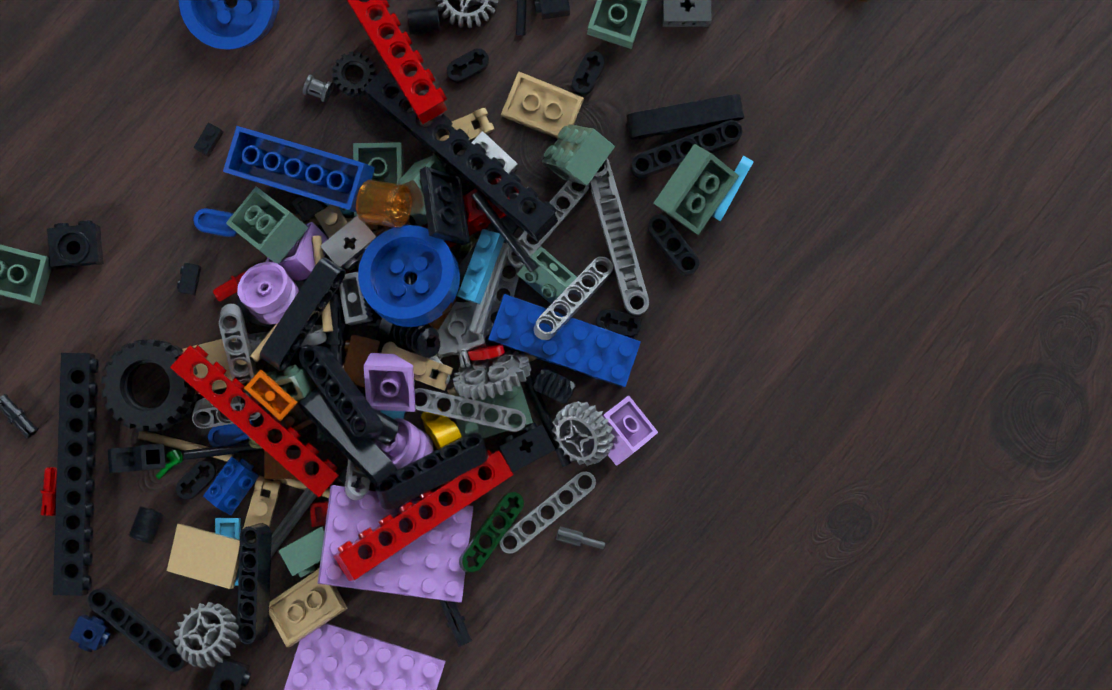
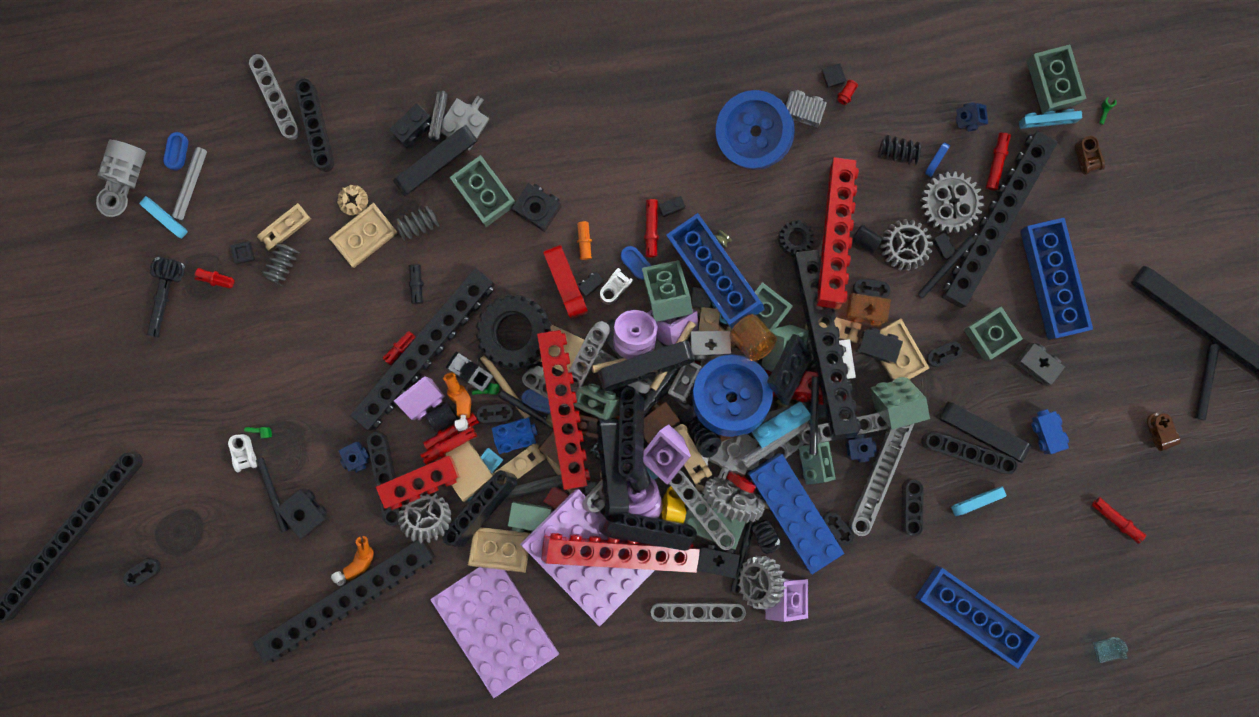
camera: 40 degrees right, 0 degrees up
red axle [213,266,253,301] -> none
orange brick [244,369,298,421] -> none
dark grey bush [302,74,333,102] -> none
black pin [439,600,472,647] -> none
dark green beam [459,492,524,573] -> none
light grey beam [534,256,613,340] -> none
dark grey axle [556,526,605,549] -> none
sand green brick [653,144,739,235] -> none
none -> red brick [376,456,460,510]
none -> lavender slope [394,376,445,420]
none -> red pin [420,426,477,465]
none -> red pin [423,412,479,450]
none -> orange arm [443,372,471,431]
none -> red beam [543,245,588,320]
none -> orange axle [577,221,592,260]
none -> white piece [600,268,633,305]
none -> red pin [644,199,659,258]
none -> olive bush [714,230,732,248]
none -> dark blue brick [845,434,876,463]
none -> clear orange brick [846,293,891,326]
none -> black brick [856,327,903,365]
none -> blue brick [915,566,1040,669]
none -> blue brick [1031,409,1069,454]
none -> red pin [1091,497,1146,544]
none -> clear light blue bracket [1093,637,1128,663]

